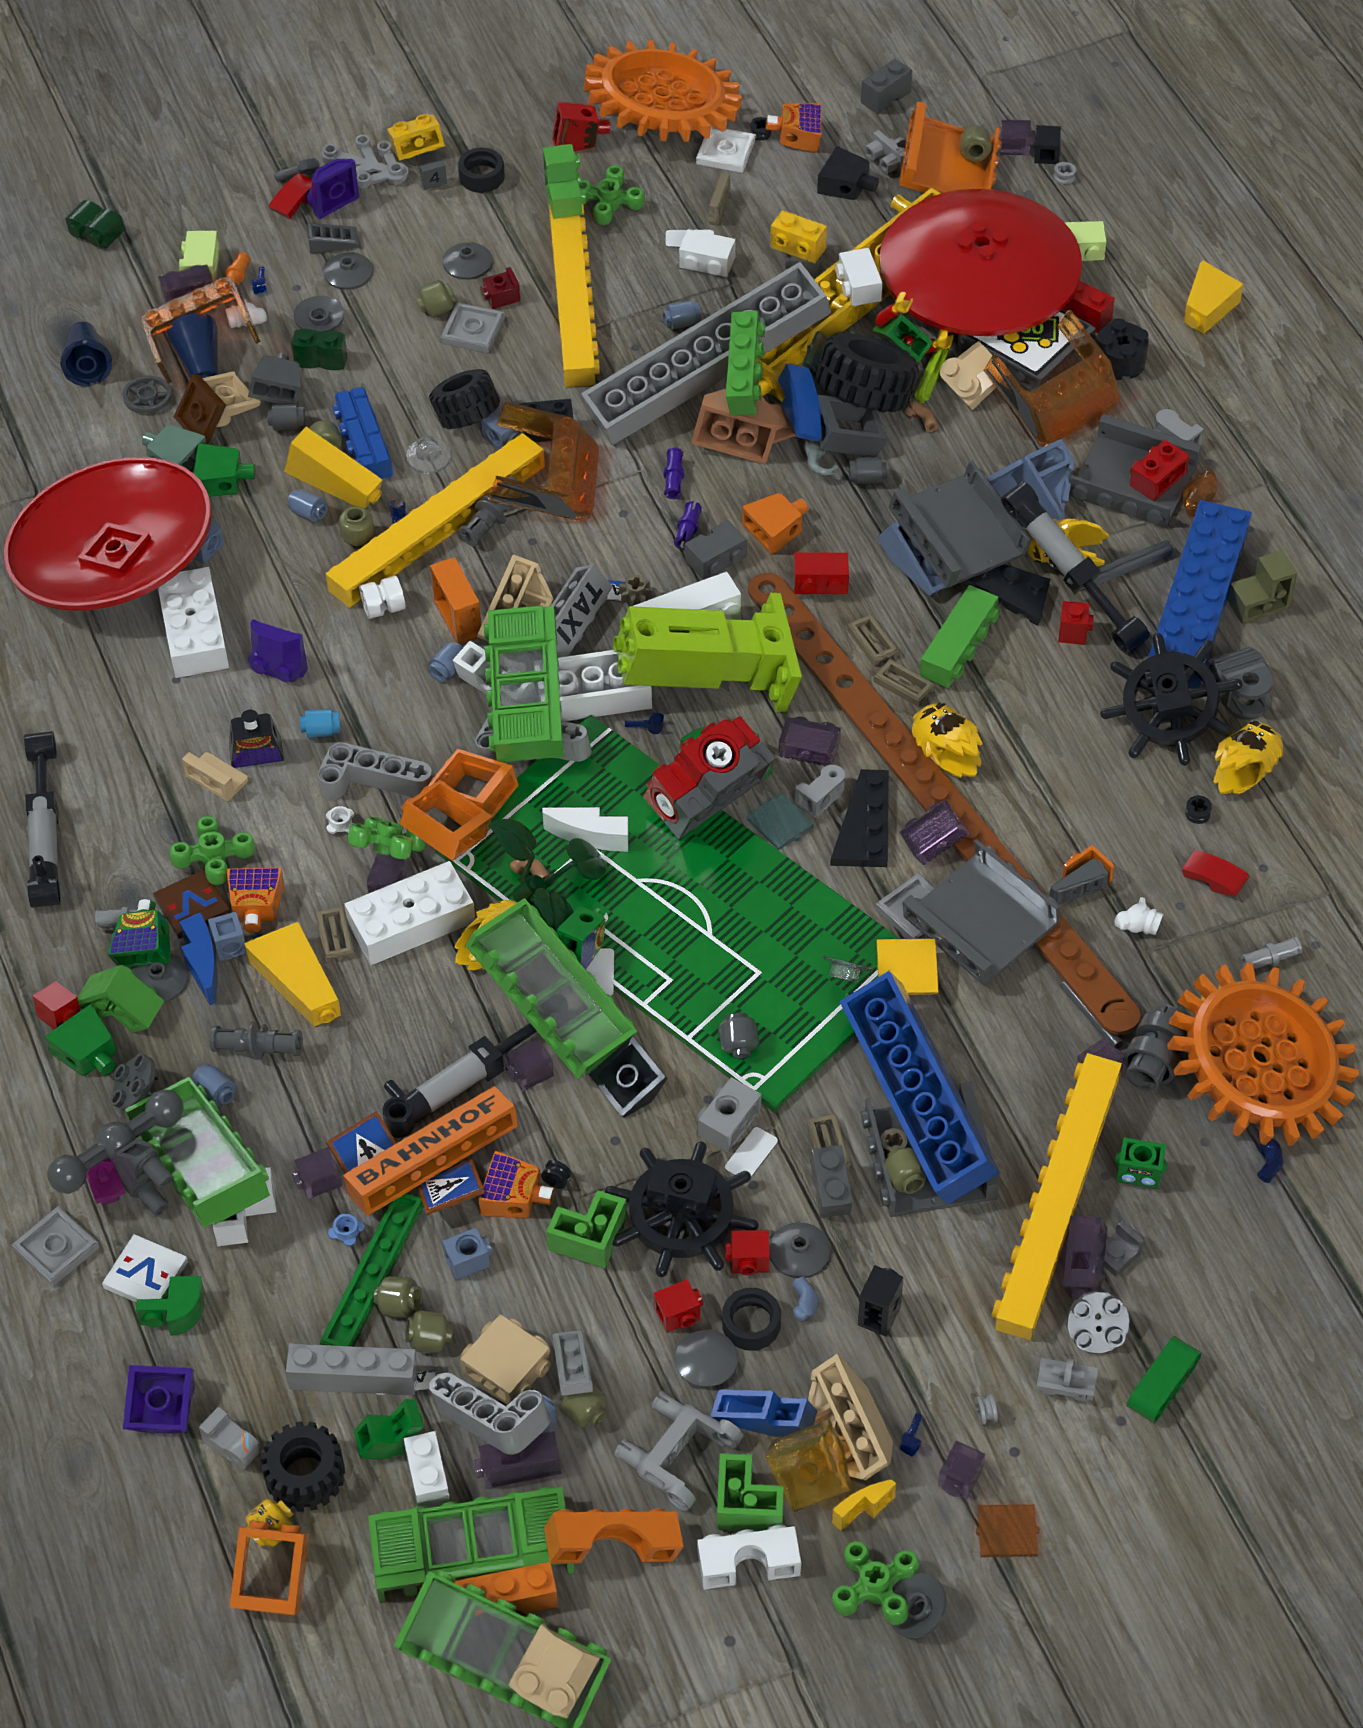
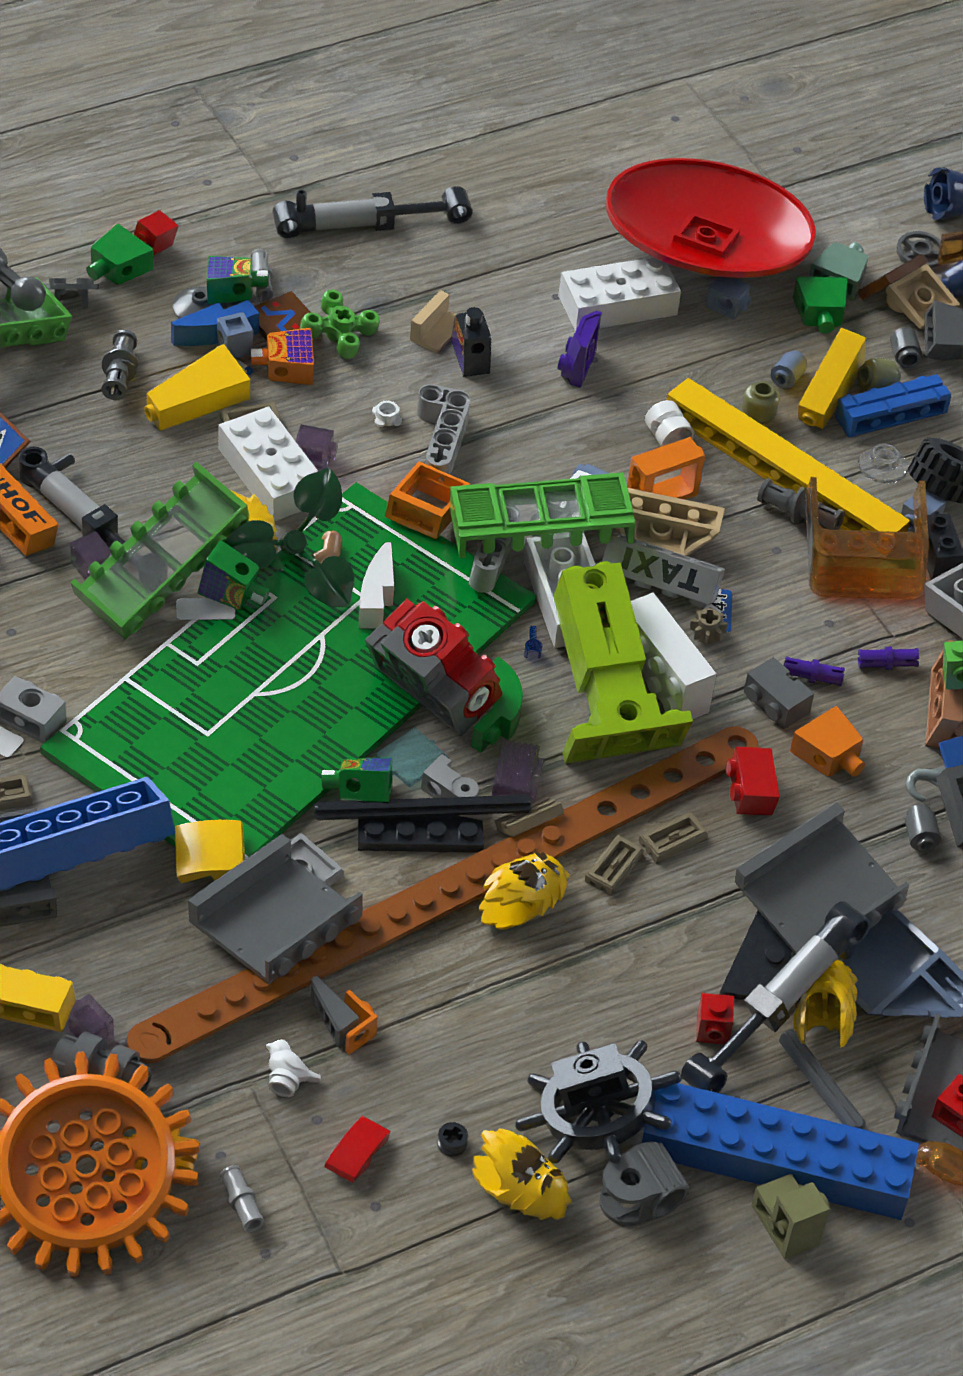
camera: 80 degrees right, 5 degrees down
bright green brick [77,965,164,1033] -> none
sand blue brick [192,1064,236,1106] -> none
dark azure brick [300,709,340,738] -> none
bright green gear [347,817,426,859] -> none
clear blue hand [390,500,406,524] -> none
orange window [400,780,493,861] -> none
black slope [589,1035,668,1118] -> none
dark grey head [718,1013,759,1059] -> none
clear piece [822,955,873,983] -> none
clear purple brick [900,799,970,865] -> none
bright green brick [920,585,1000,688] -> none
none -> black axle [314,795,531,821]
none -> green torso [322,757,393,802]
none -> dark tan tile [495,797,564,837]

